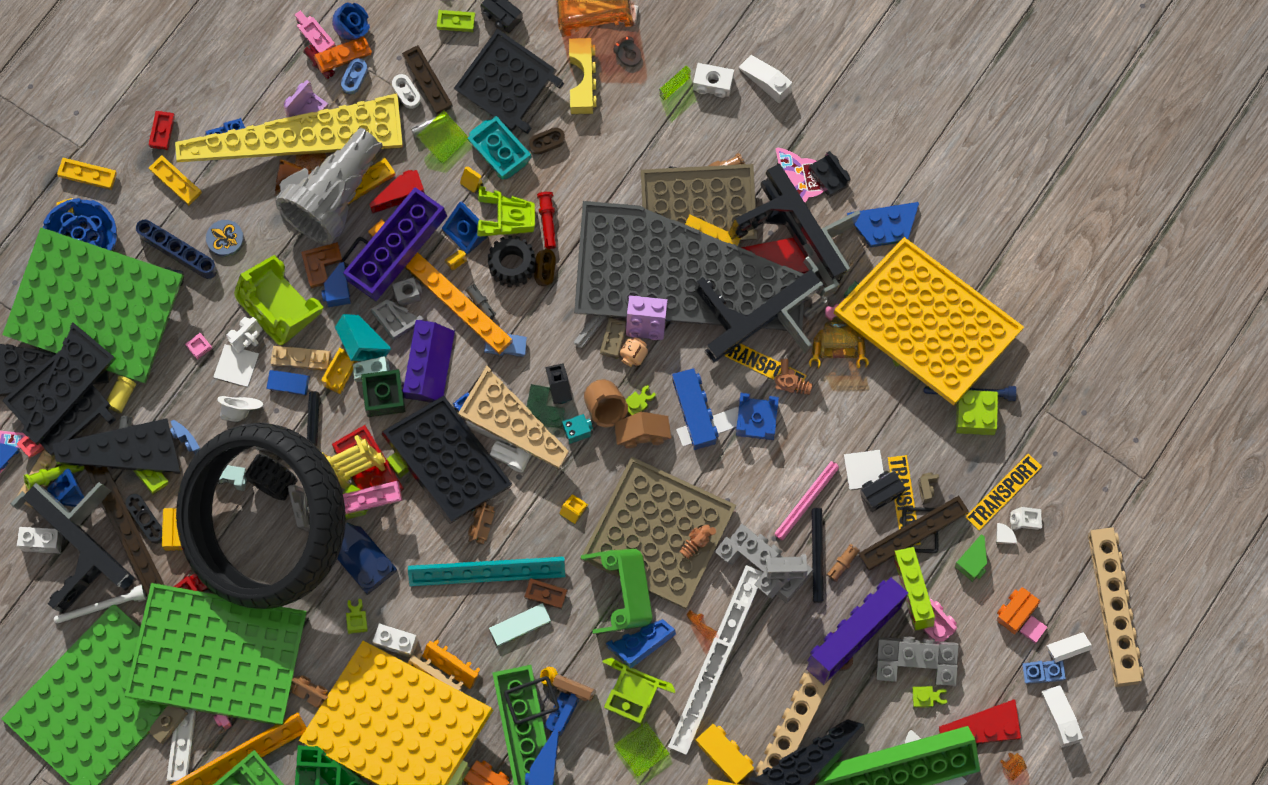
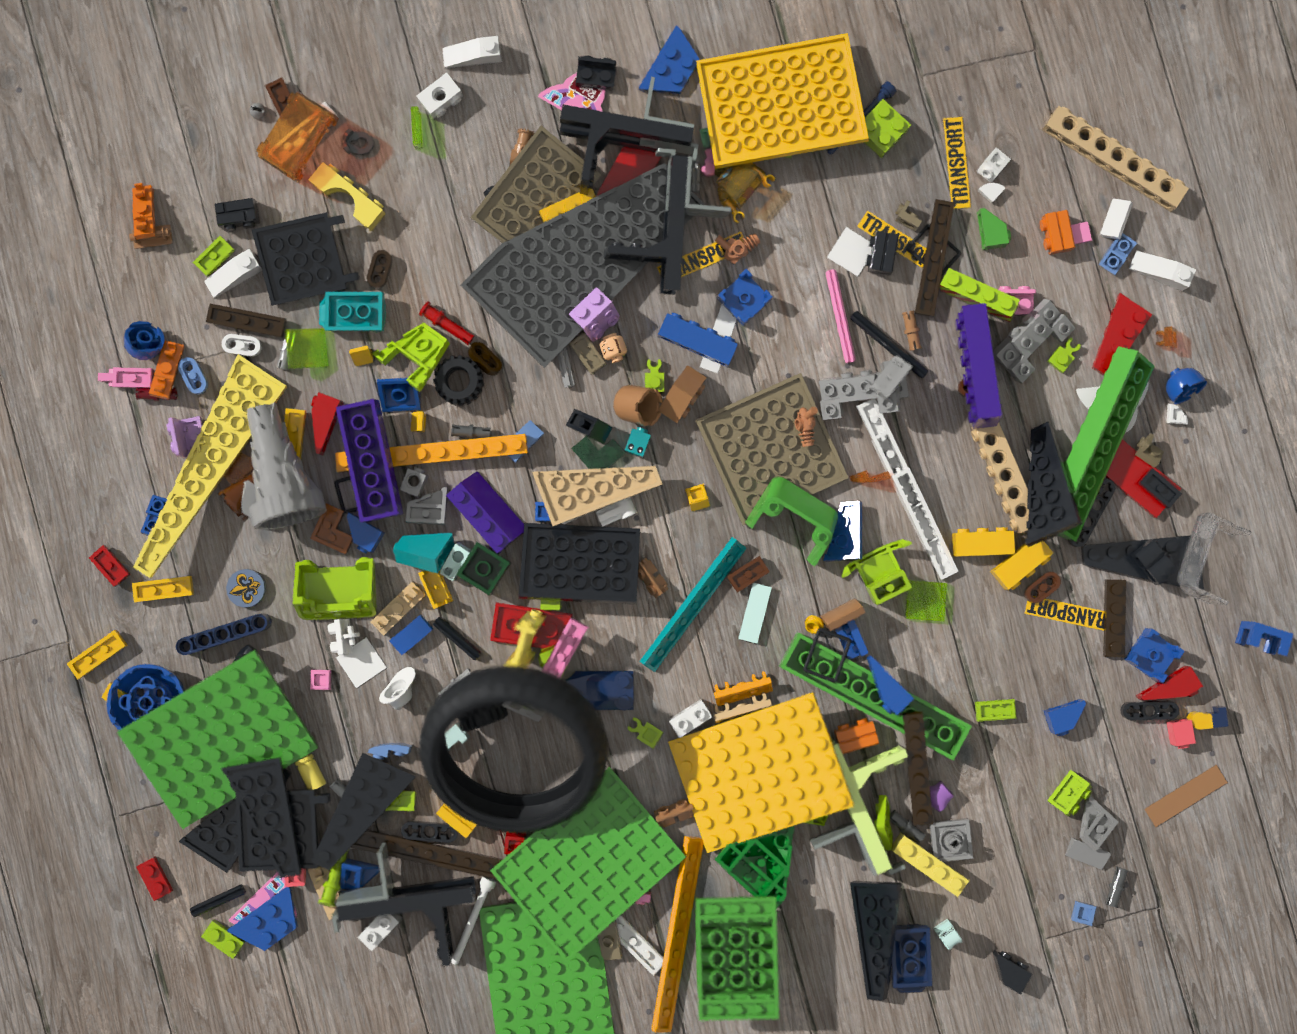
camera: 50 degrees left, 15 degrees up
none -> white slope [204,249,262,298]

